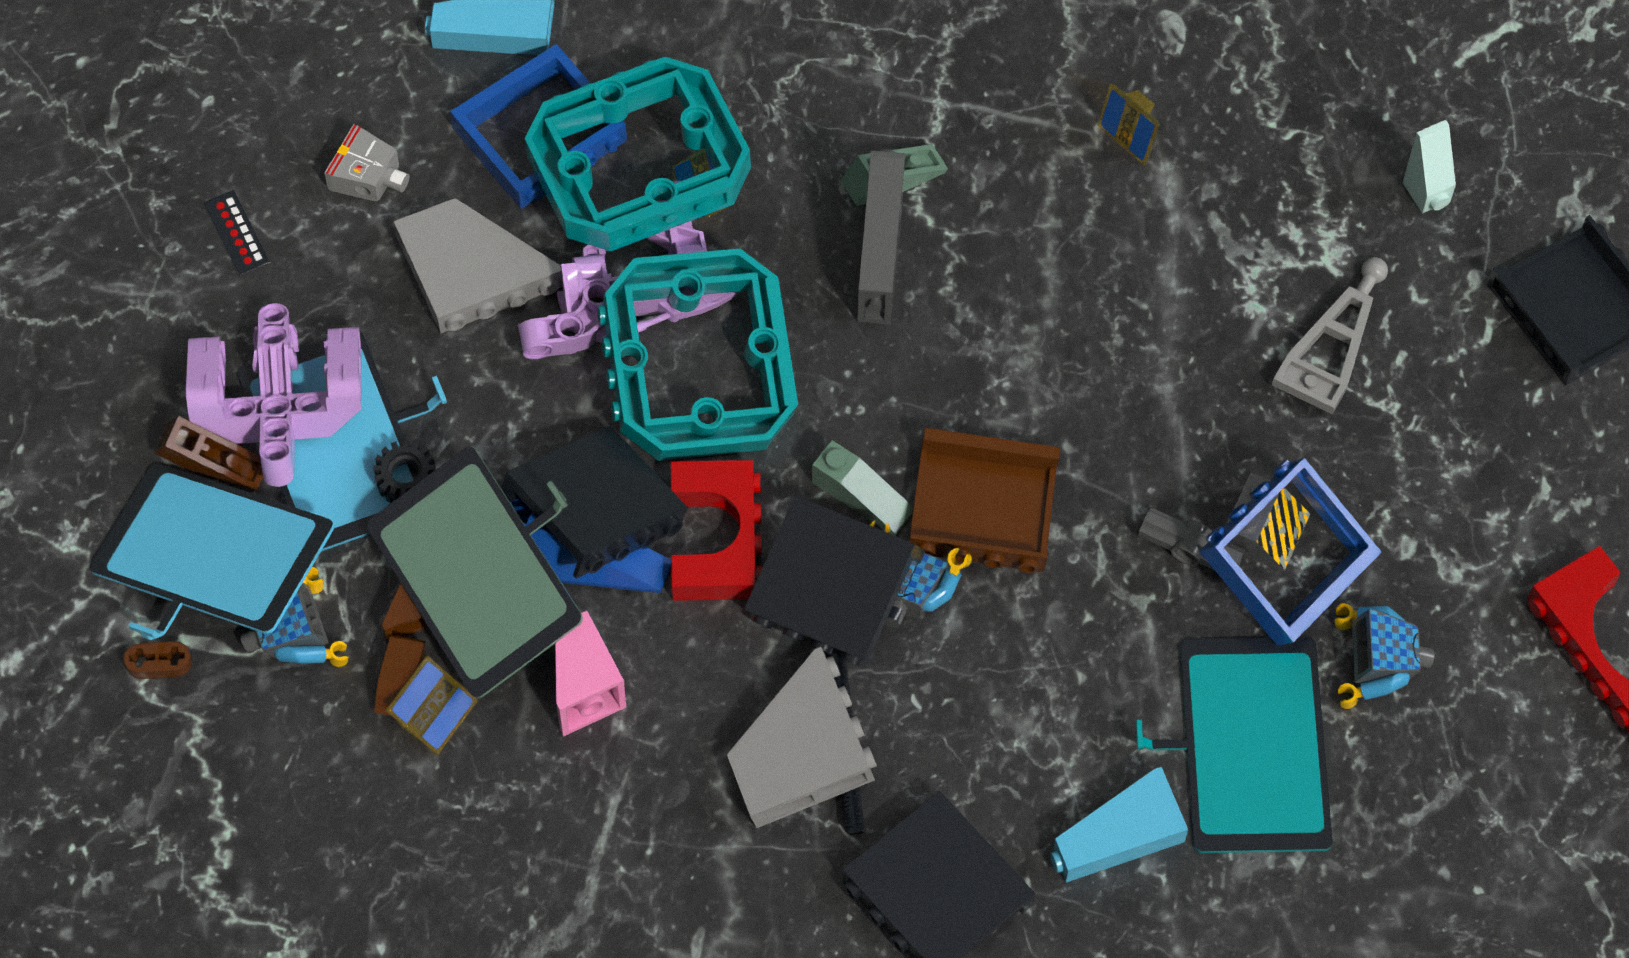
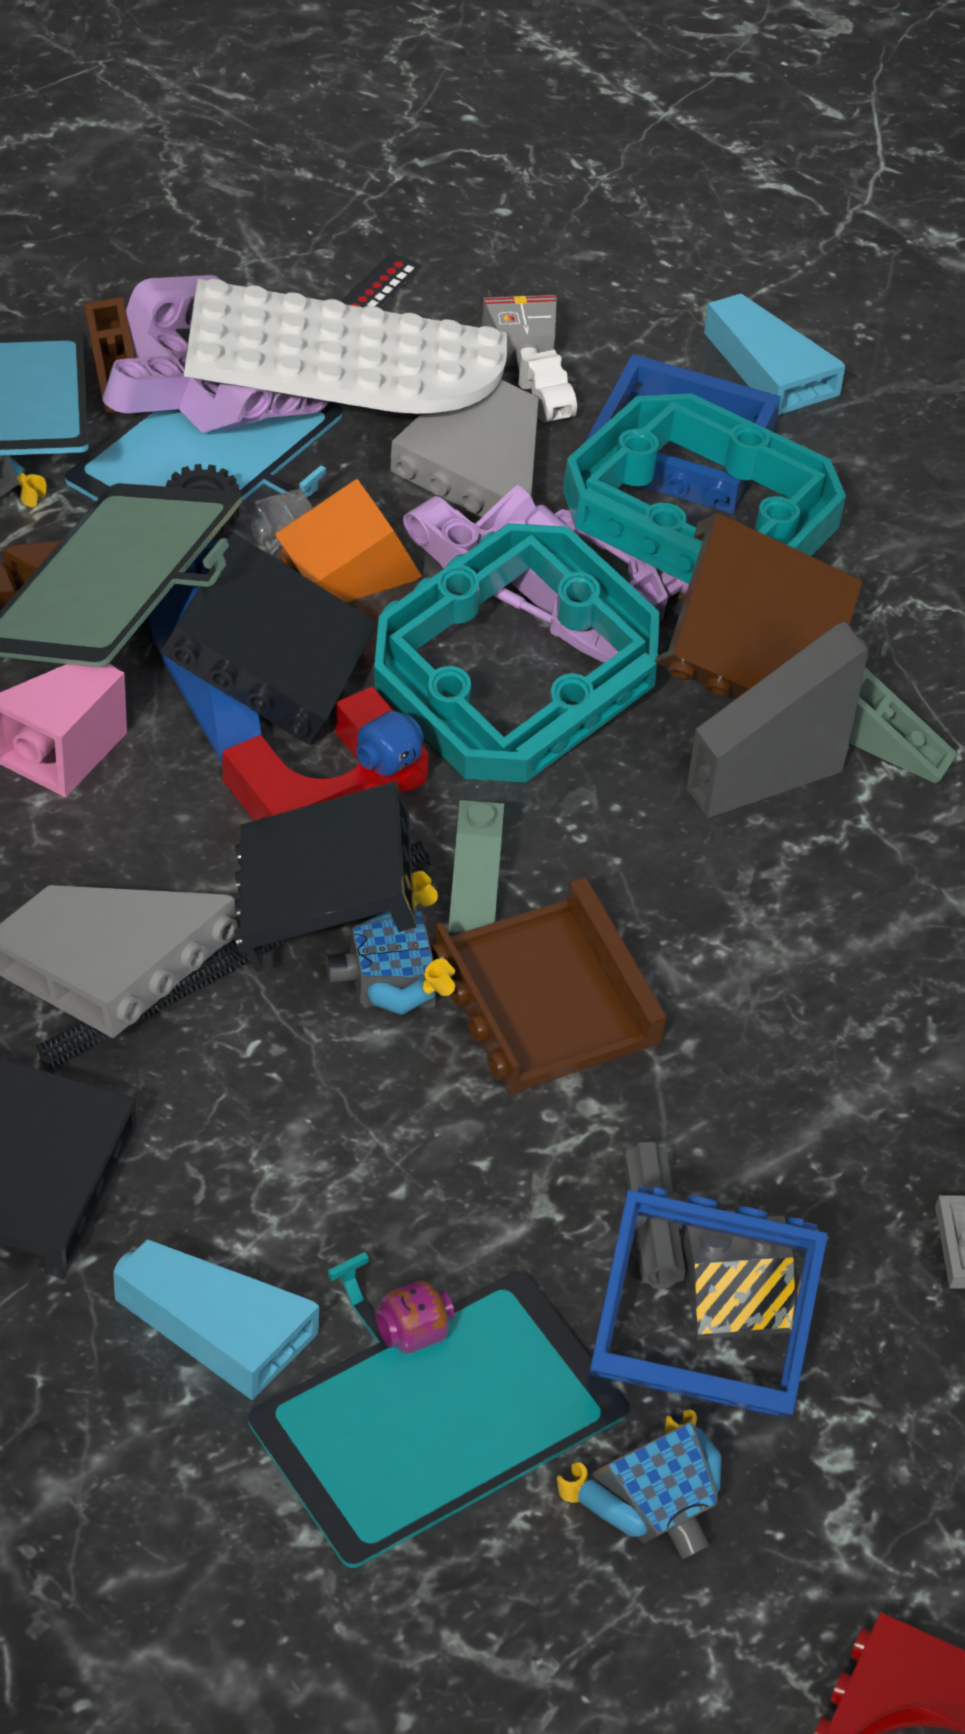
camera: 55 degrees right, 15 degrees down
none -> white plate [184,279,507,414]
none -> clear brick [251,489,313,557]
none -> orange slope [275,479,422,603]
none -> blue head [356,711,424,776]
none -> magenta head [375,1280,455,1354]
none -> white leg [518,350,577,423]
none -> reddish brown panel [655,513,863,699]

